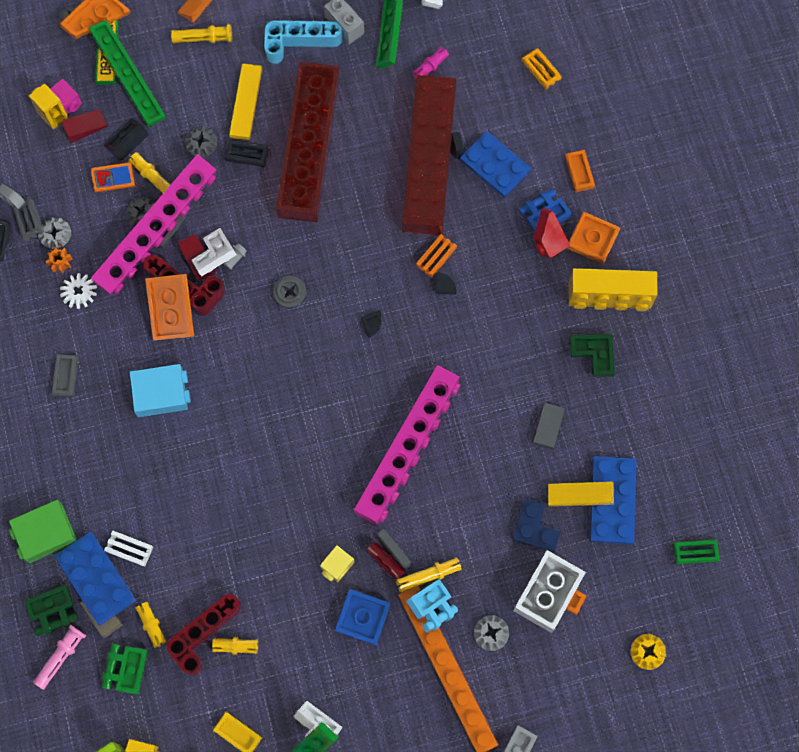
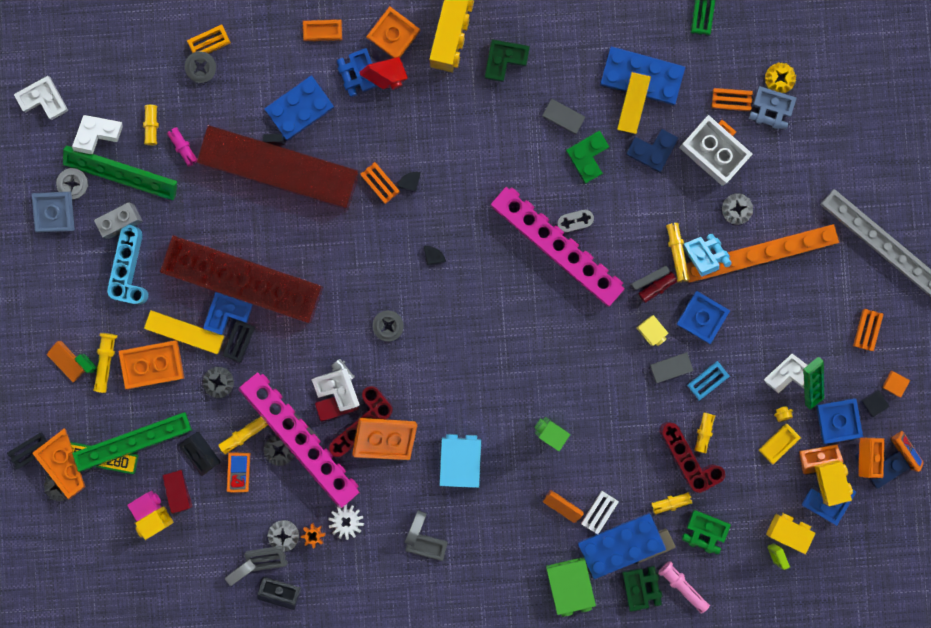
camera: 75 degrees left, 15 degrees up
none -> green tile [75,354,97,373]
none -> orange plate [119,340,185,389]
none -> yellow pin [143,105,159,146]
none -> dark grey gear [185,51,216,83]
none -> blue plate [203,292,254,335]
none -> beam [404,510,427,546]
none -> bright green brick [534,417,571,451]
none -> orange slope [543,490,584,523]
none -> light grey beam [557,210,594,233]
none -> green plate [566,130,609,184]
none -> dark grey tile [650,352,693,383]
none -> dark azure tile [687,361,730,401]
none -> orange tile [712,88,753,111]
none -> sand blue plate [749,86,796,130]
none -> yellow plate [774,406,793,422]

